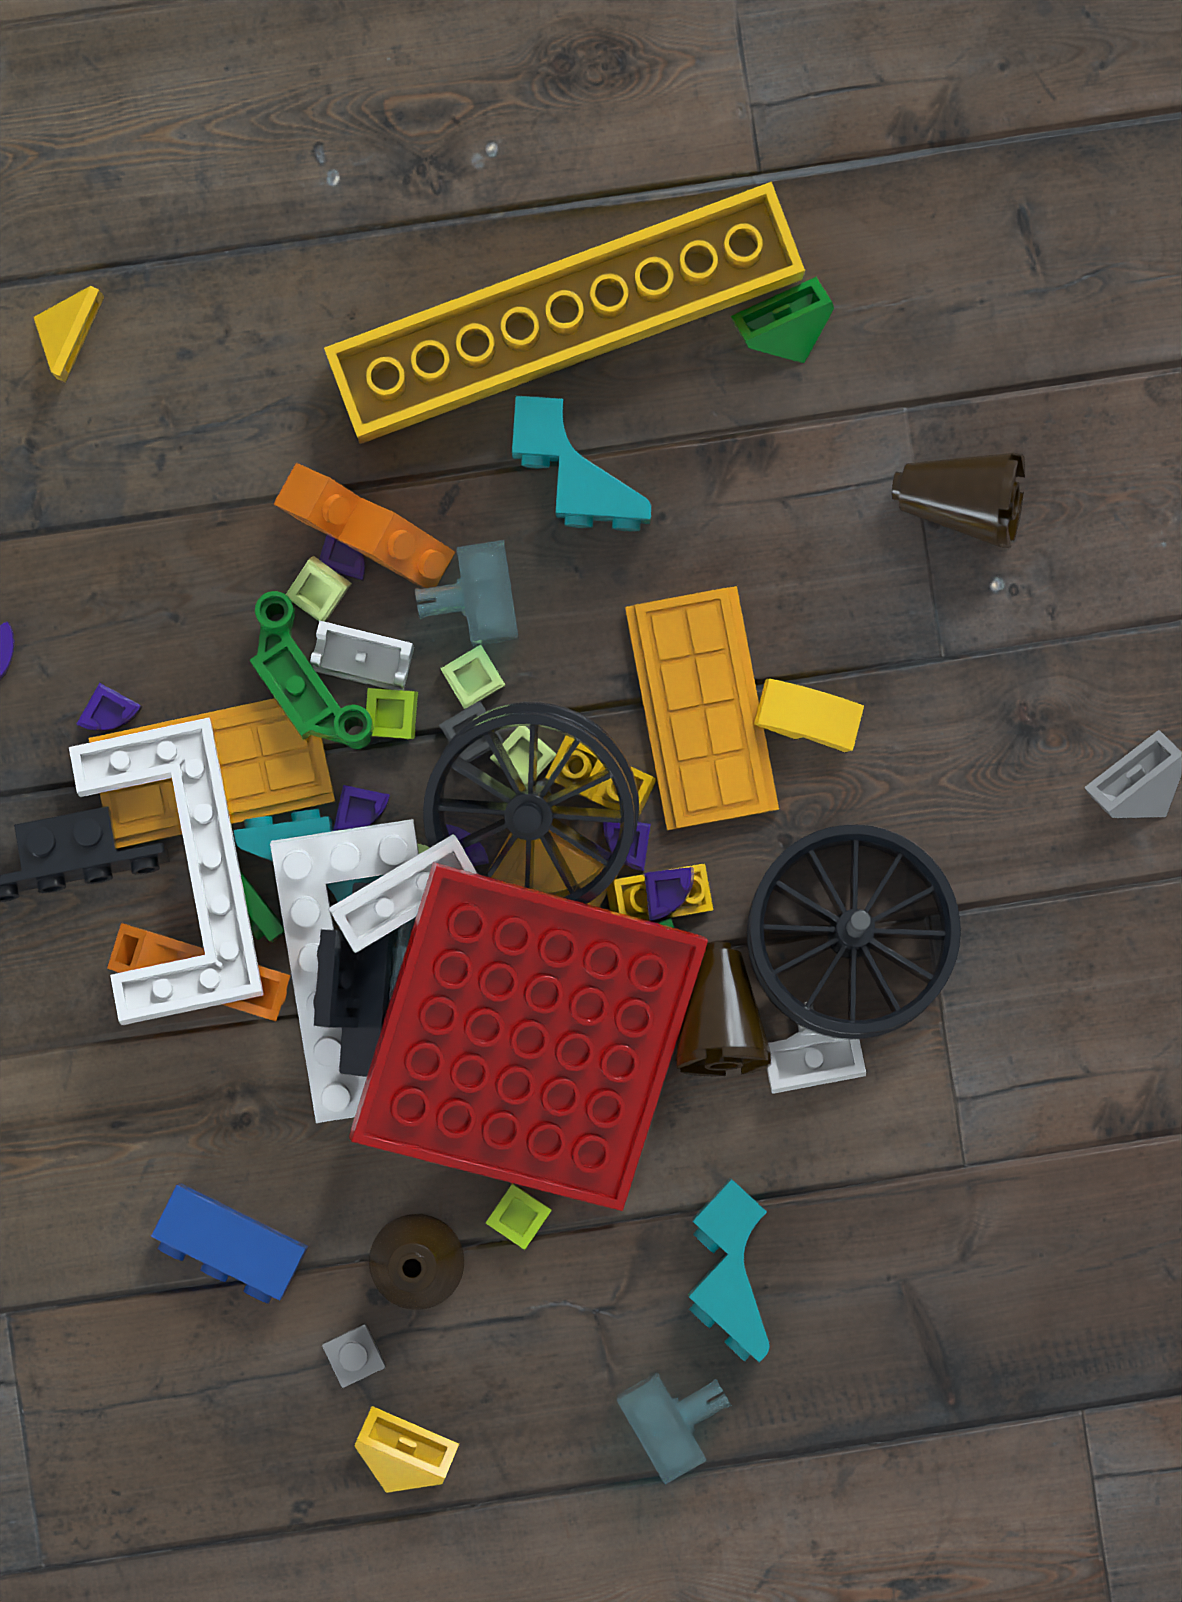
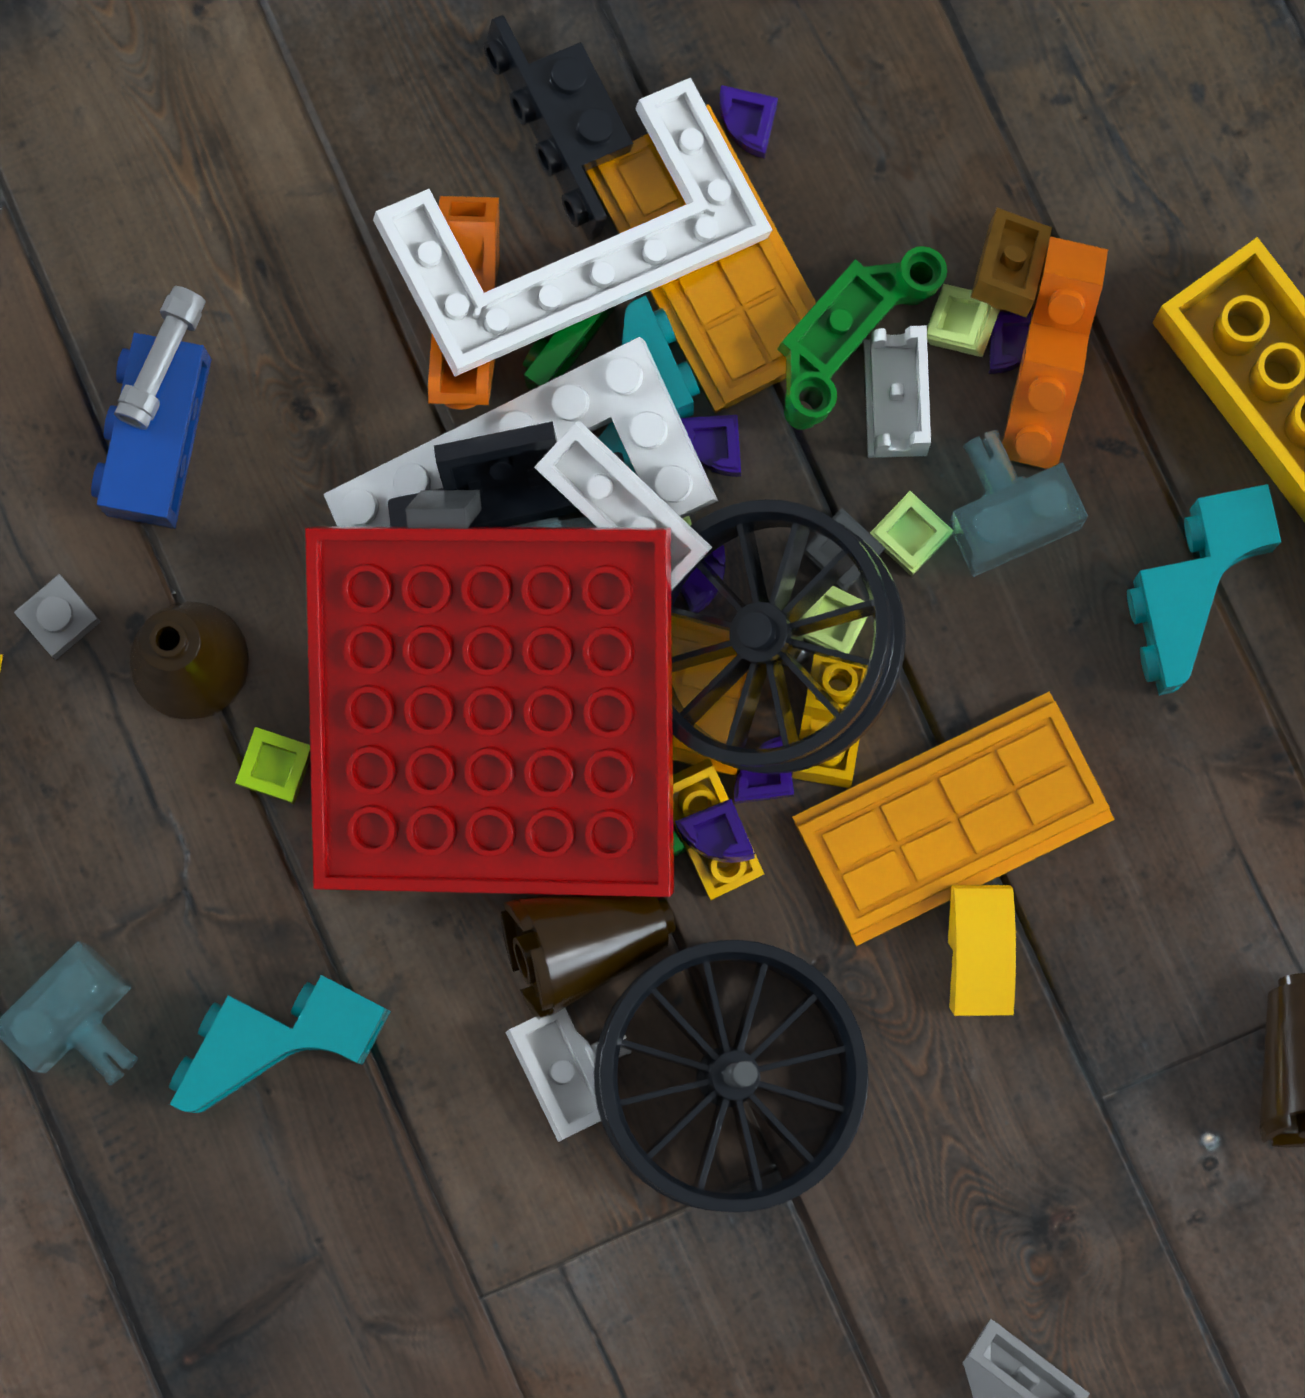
camera: 80 degrees right, 5 degrees down
lime plate [366,688,418,739] -> none
none -> light grey bar [114,286,206,430]
none -> dark grey tile [406,490,481,529]
none -> pearl gold plate [971,208,1052,318]

